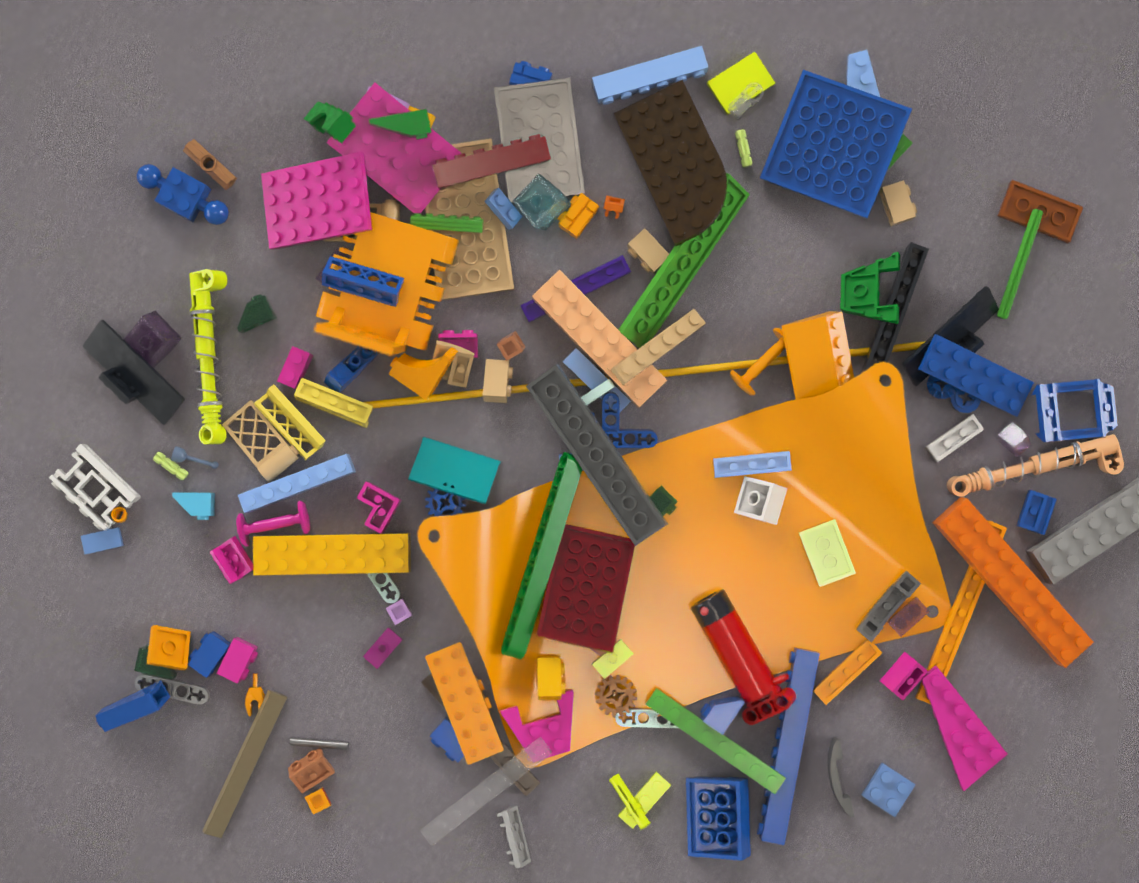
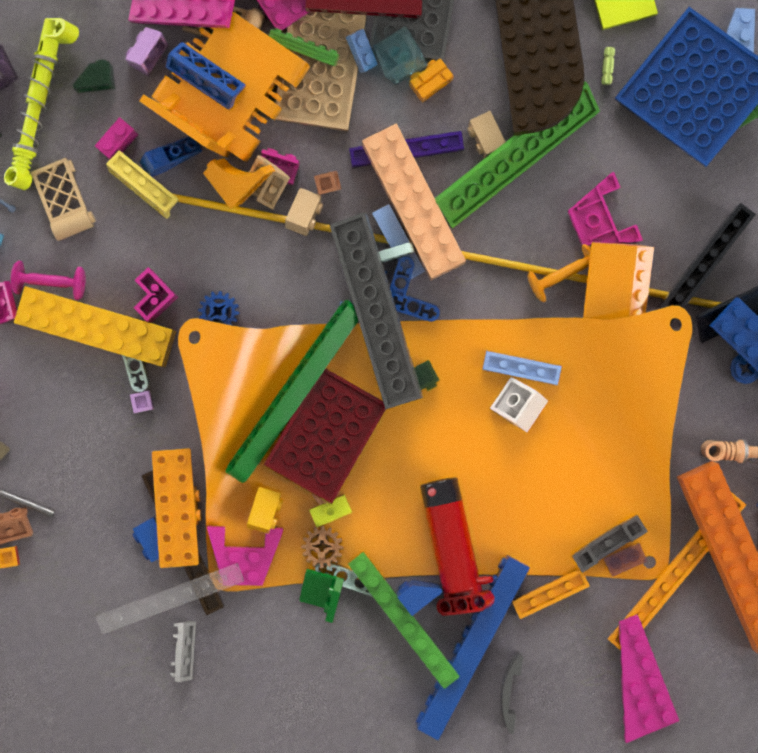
camera: 15 degrees right, 0 degrees up
light blue brick [238,454,356,513] -> none
light yellow fence [254,385,326,461] -> none
magenta plate [363,627,403,669] -> none
teal container [408,437,501,505] -> none
orange tile [603,195,625,219] -> none
neon yellow pin [609,774,651,830] -> none
tan plate [611,309,706,385] -> none
neon yellow plate [618,771,671,829] -> none
blue slope [686,777,751,861] -> none
clear piece [728,82,764,119] -> none
yellowish green plate [799,519,856,587] -> none
green wing [840,252,900,324] -> none
medium blue plate [861,763,916,817] -> none
tan brick [879,180,917,227] -> none
dark pink brick [880,652,928,700] -> none
white tile [925,414,984,462] -> none
blue gear [927,375,957,399] -> none
none -> lavender slope [125,27,168,76]
none -> green bracket [299,569,344,623]
none -> dark pink wing [567,172,643,246]

